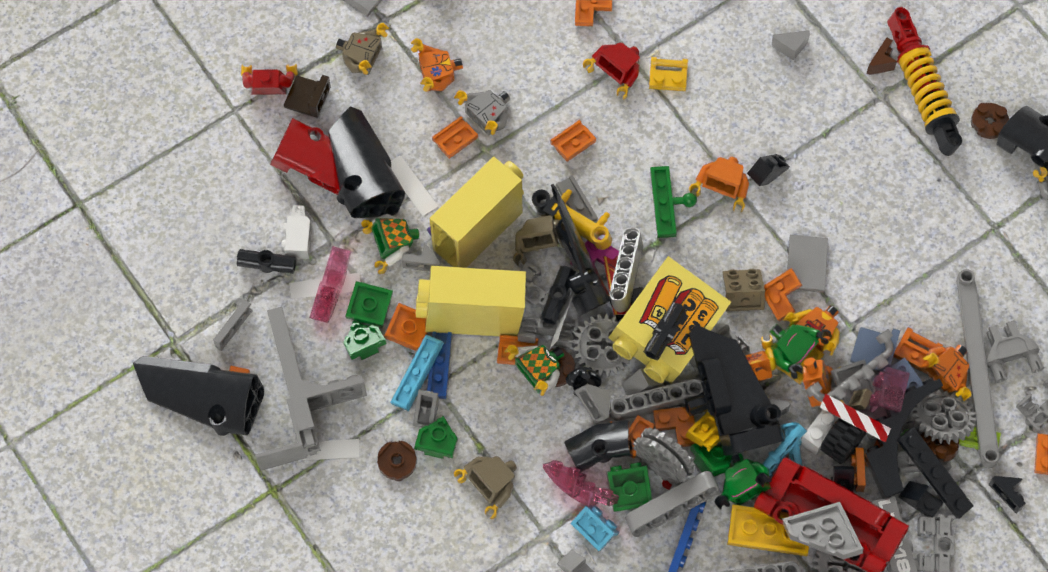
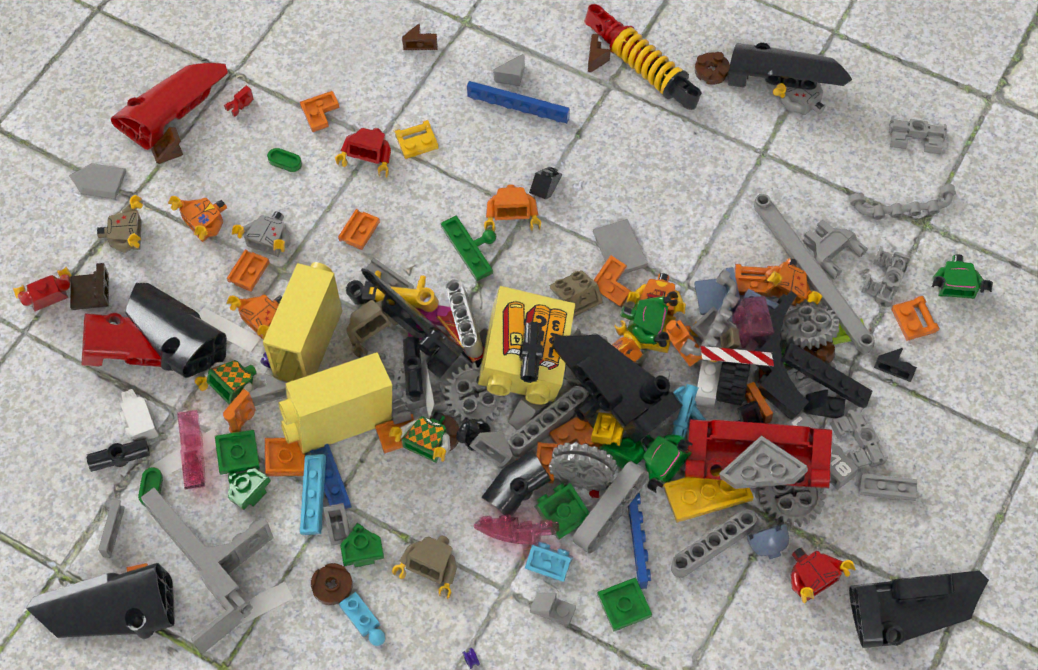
camera: 25 degrees left, 5 degrees down
none -> green tile [138,467,163,507]
none -> orange plate [223,389,256,433]
none -> orange torso [226,295,282,340]
none -> green tile [267,148,302,172]
none -> medium azure plate [339,592,386,646]
none -> blue plate [467,81,570,124]

